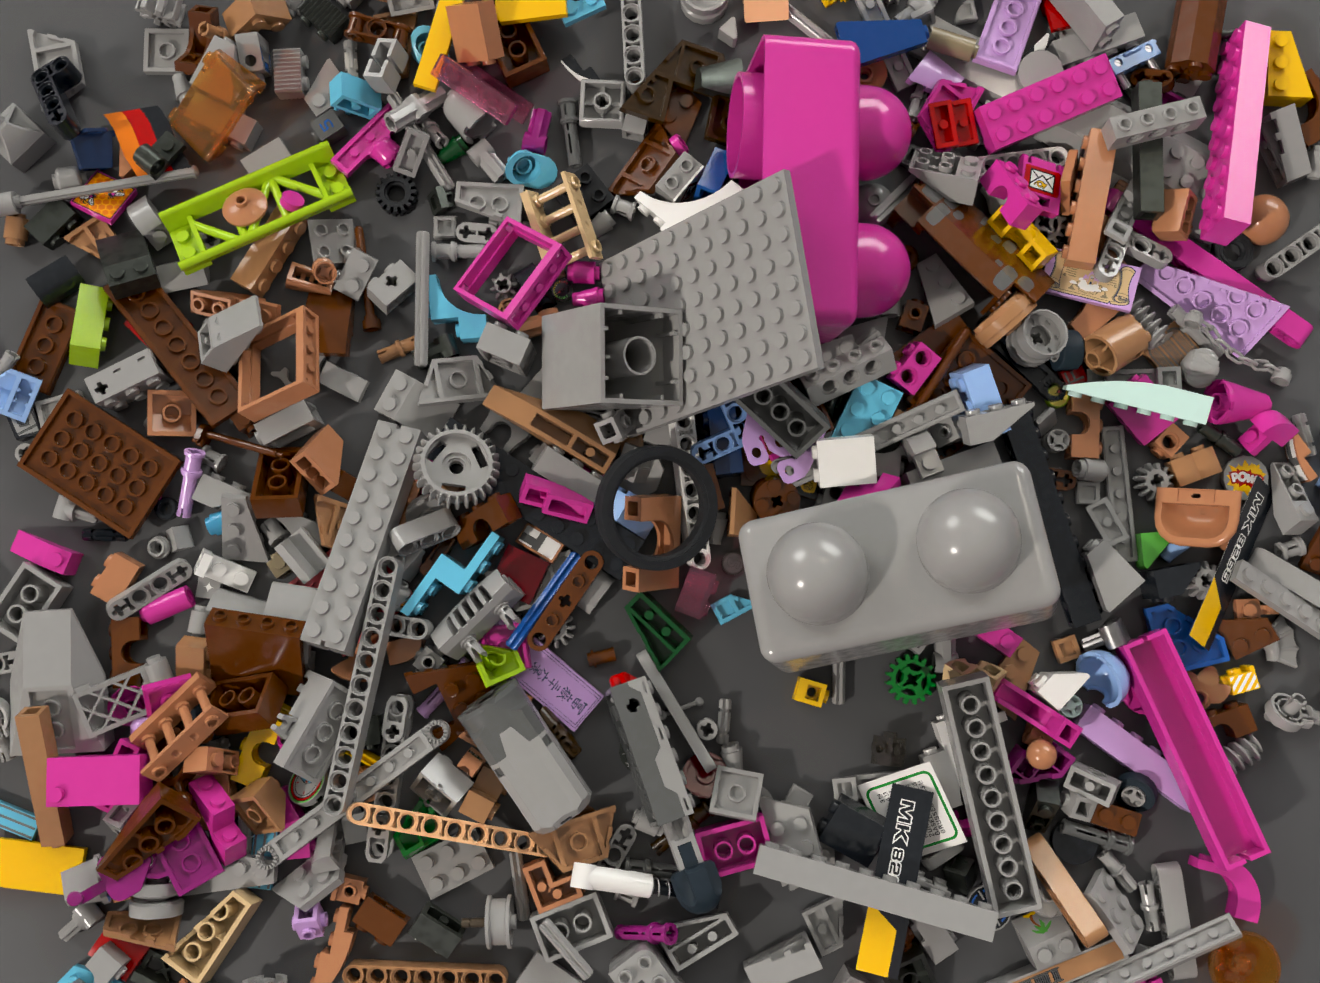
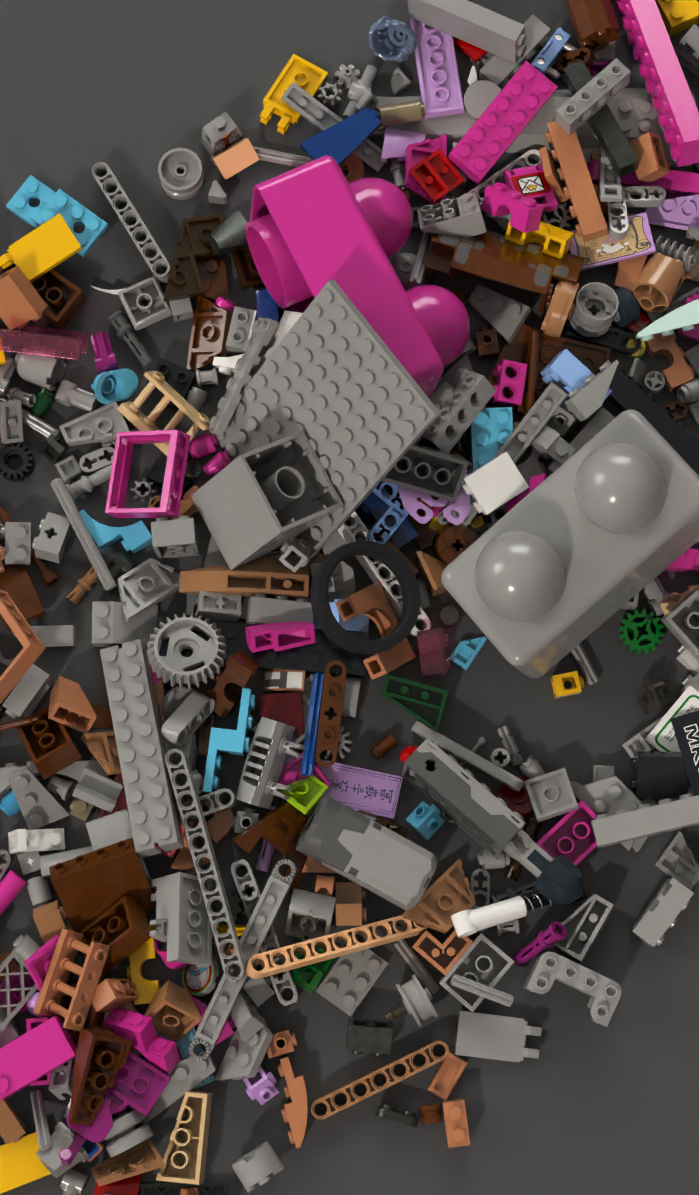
camera: 25 degrees left, 5 degrees down
reddish brown brick [351,891,411,947] -> none
none -> light grey axle [30,1090,52,1151]
none -> light grey hinge [195,591,241,623]
none -> light grey wing [209,317,279,437]
none -> medium azure brick [406,801,445,840]

